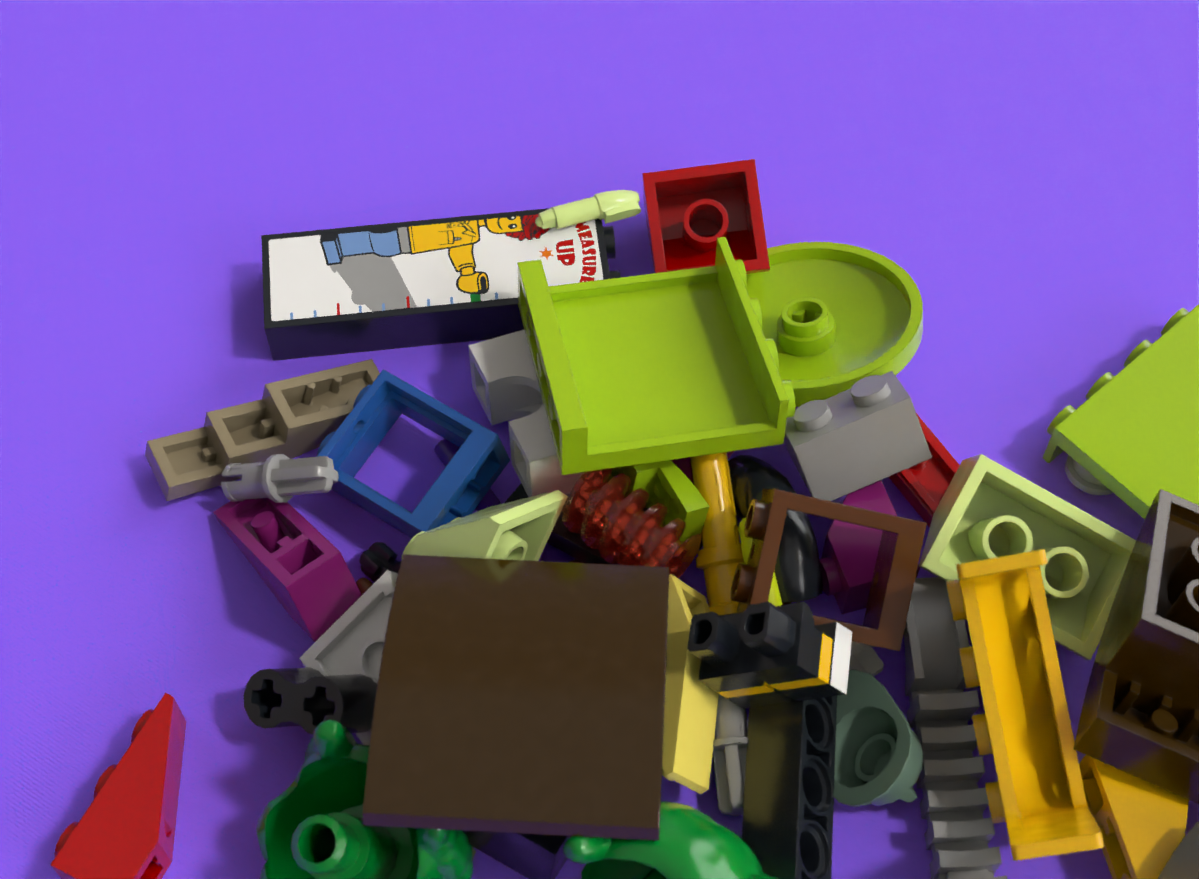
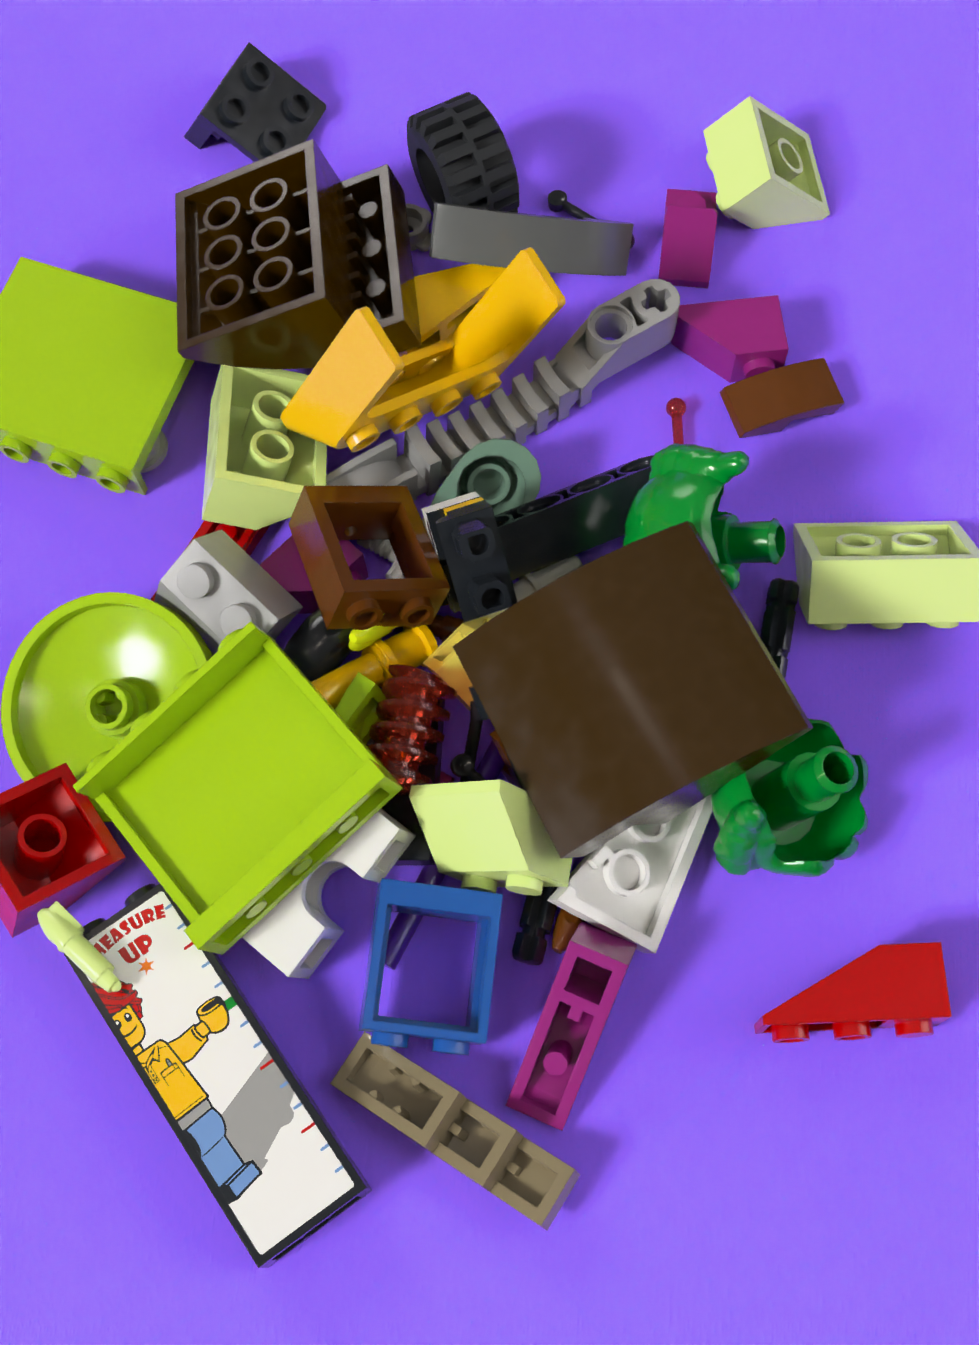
camera: 115 degrees left, 10 degrees up
light grey axle [221,454,339,503] -> none
black axle [243,667,377,735] -> none

